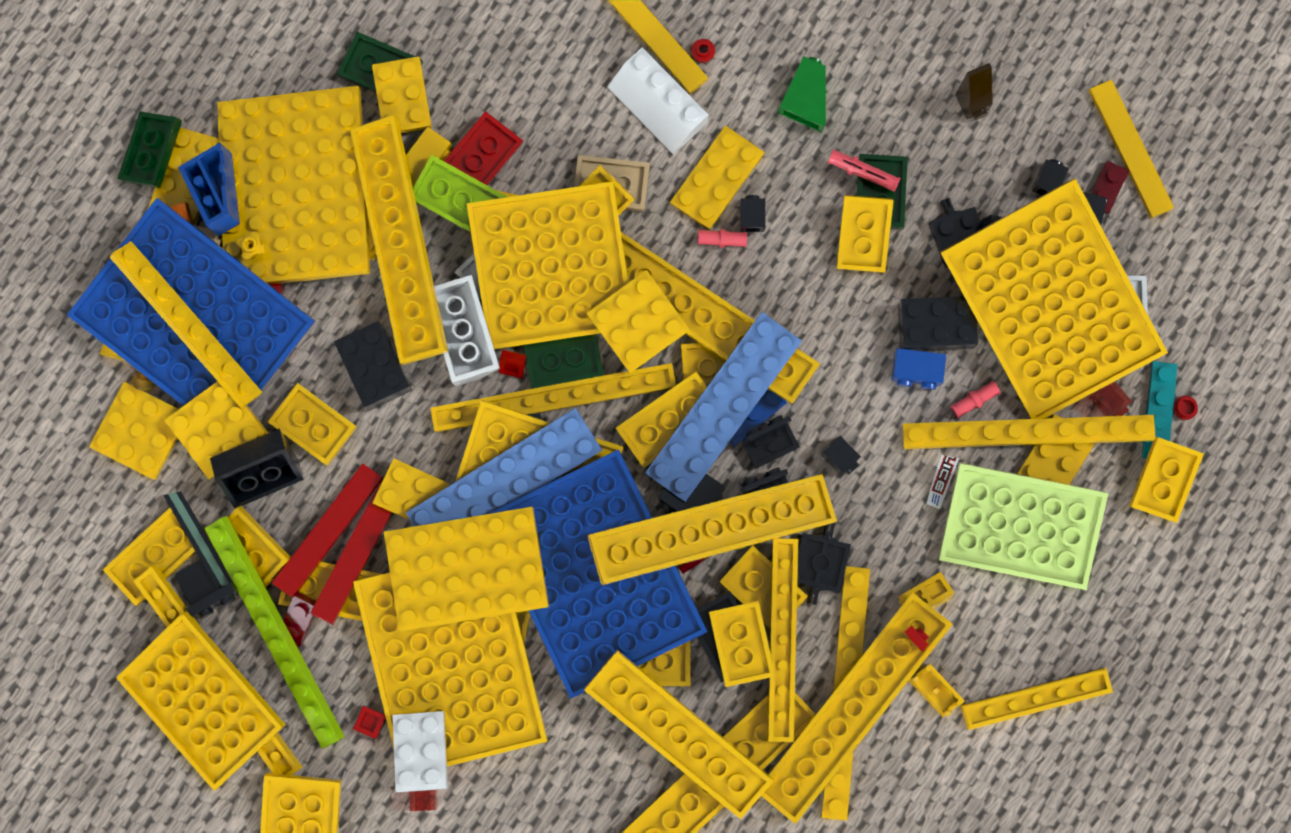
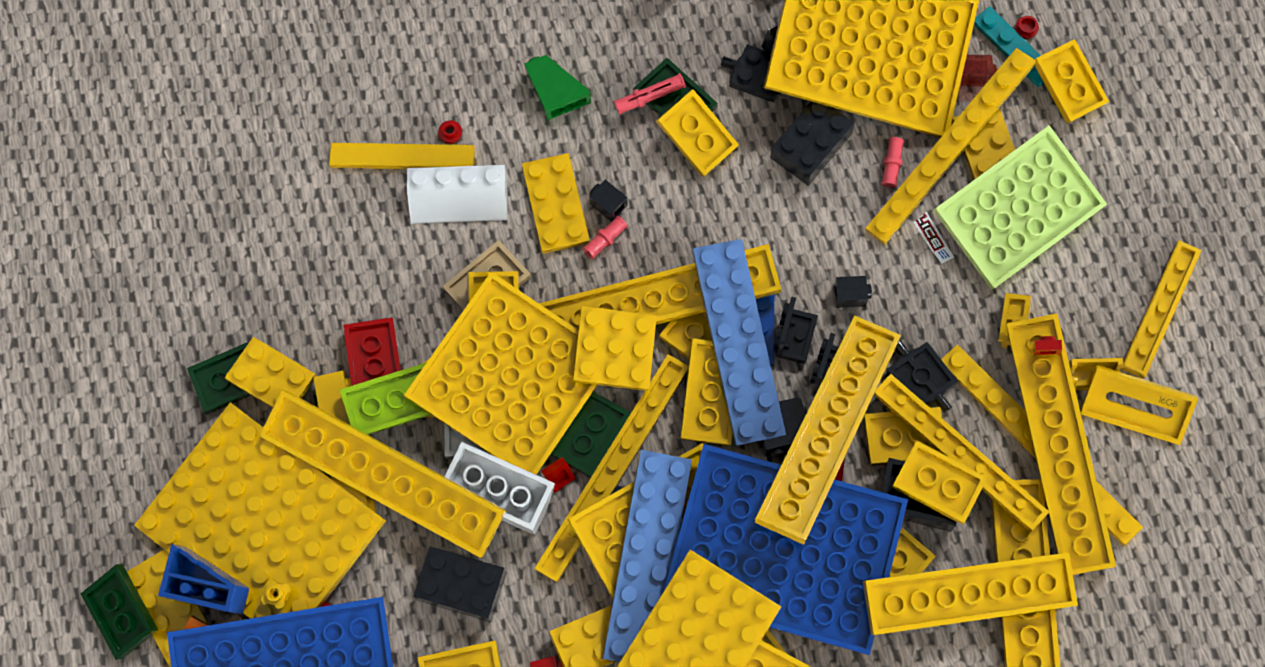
camera: 45 degrees left, 10 degrees down
blue brick [891,348,946,390] -> none
none -> yellow piece [1080,365,1198,445]

